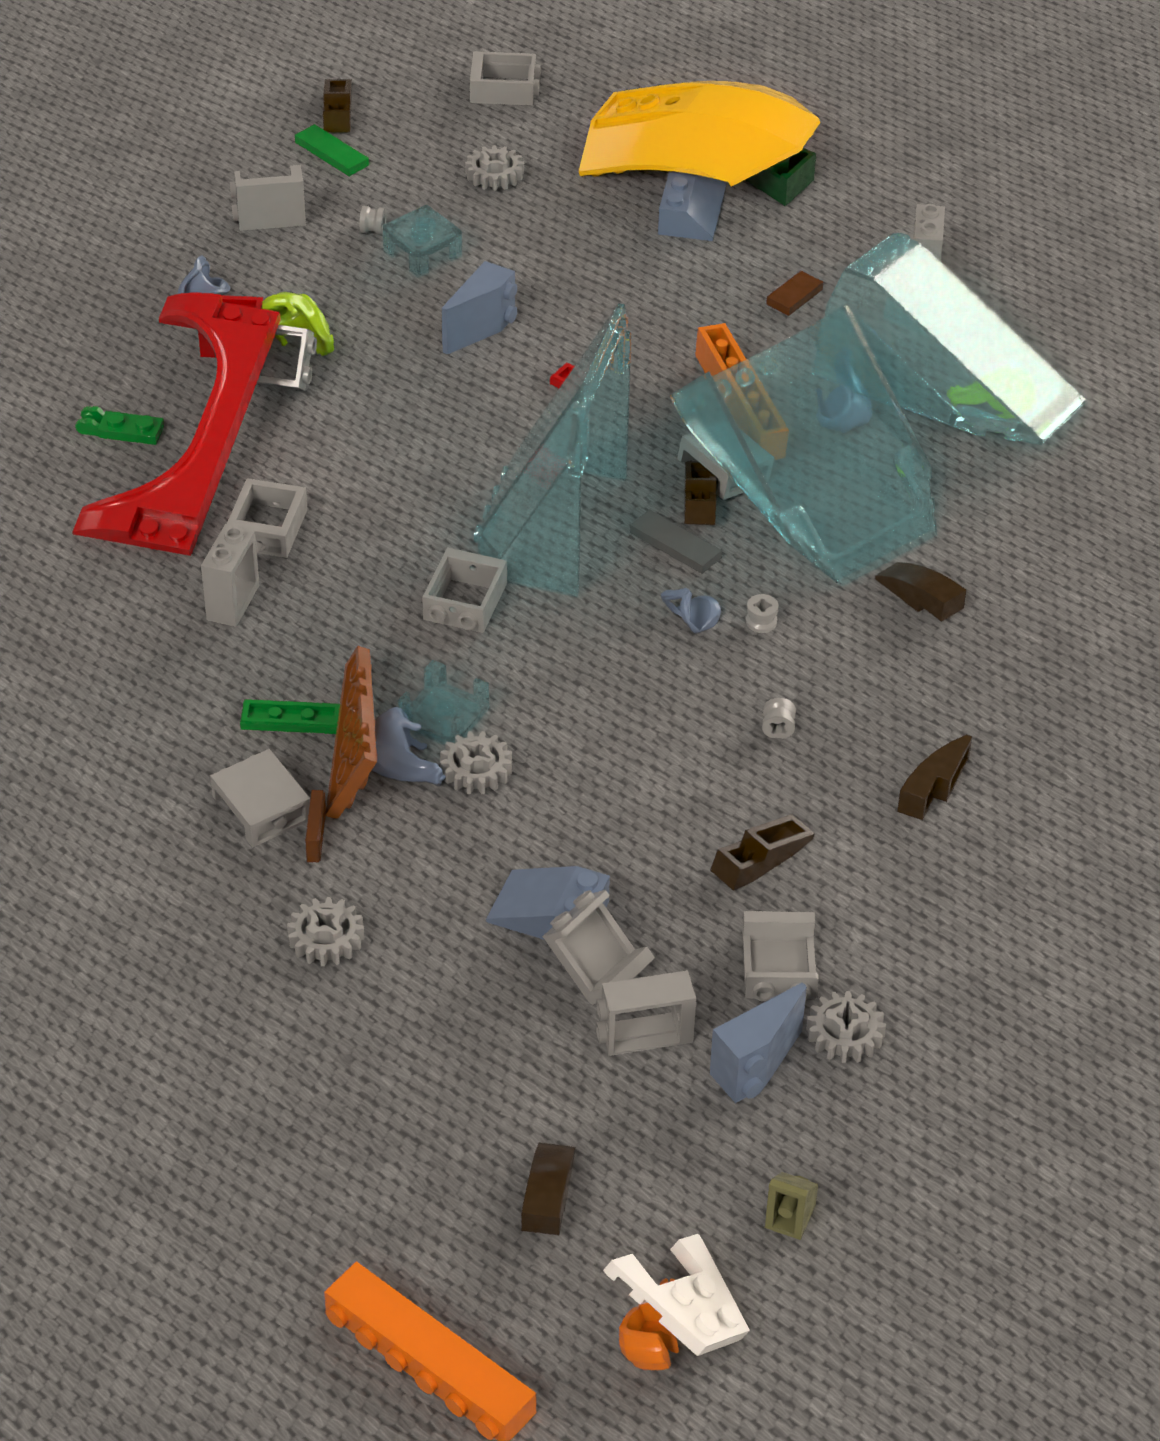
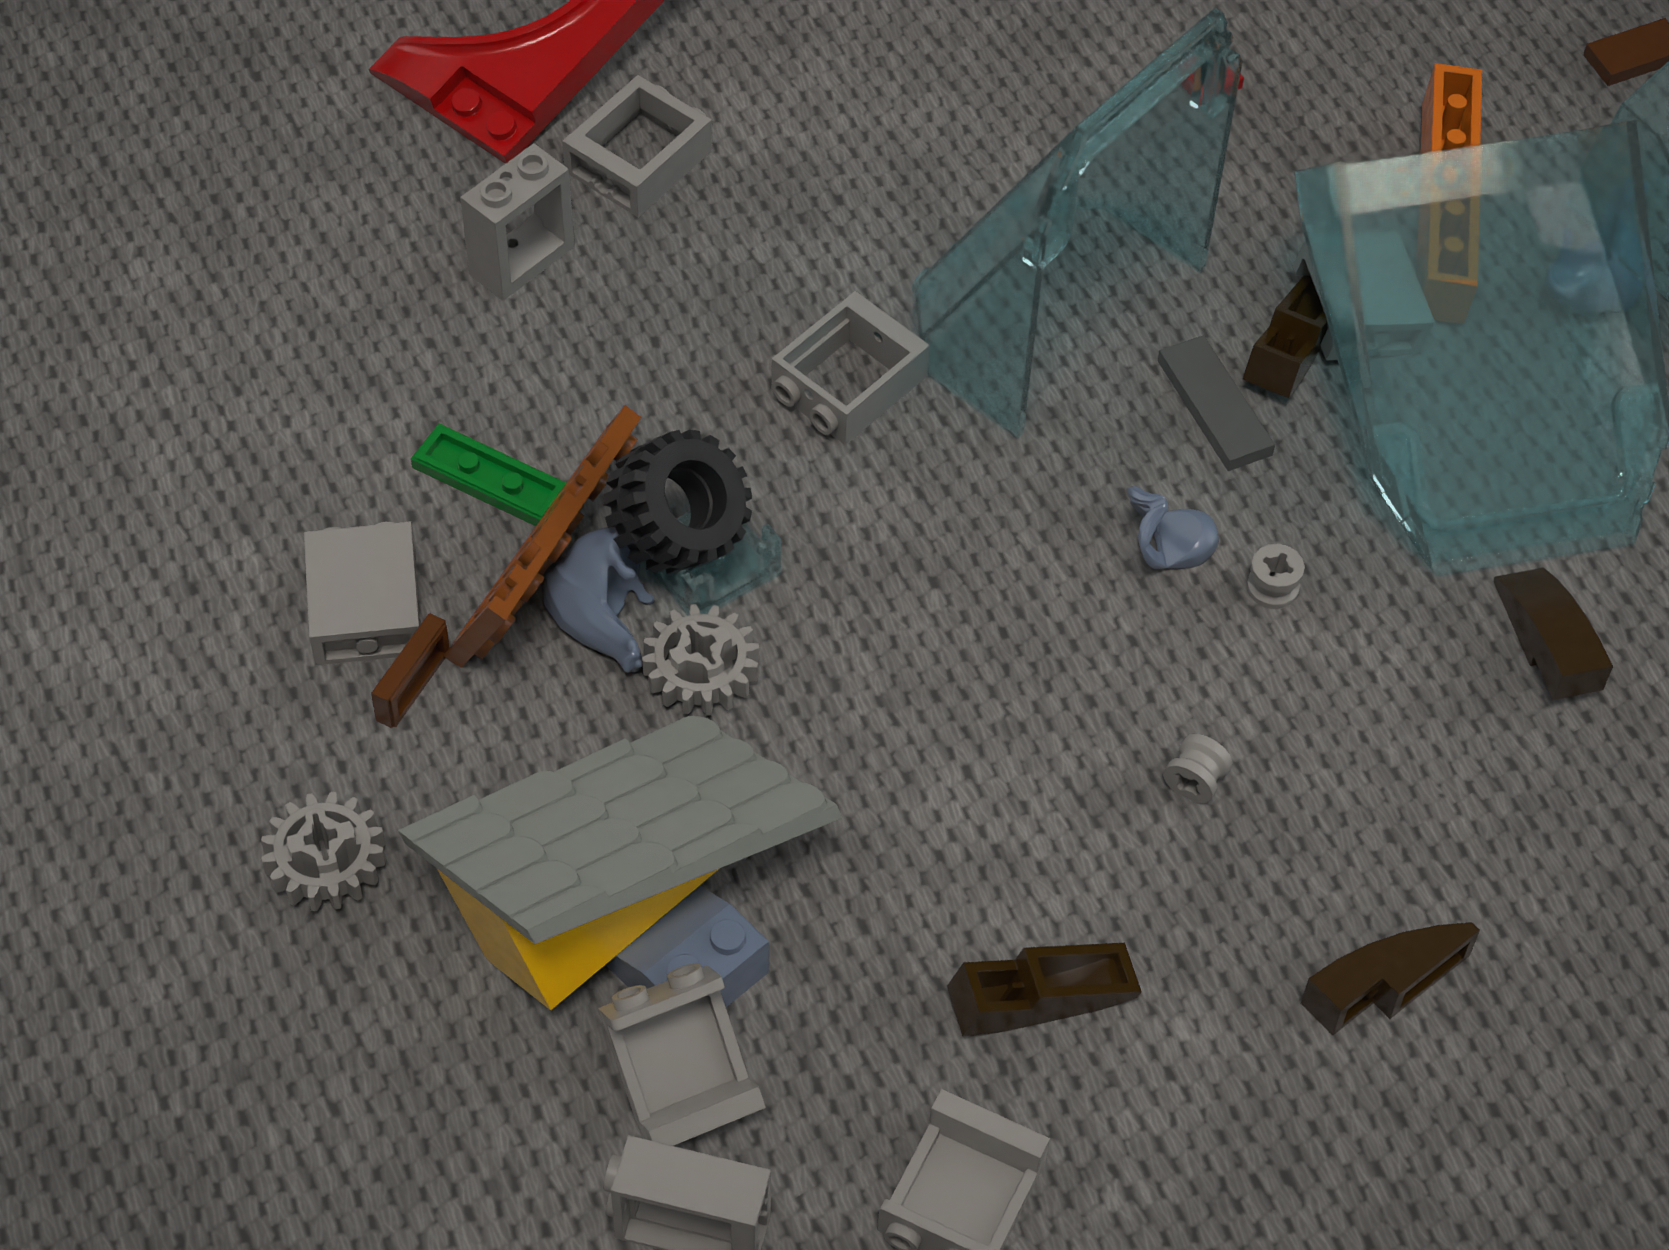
camera: 25 degrees right, 10 degrees up
none -> light grey piece [398,716,842,1010]
none -> black tyre [603,429,752,574]

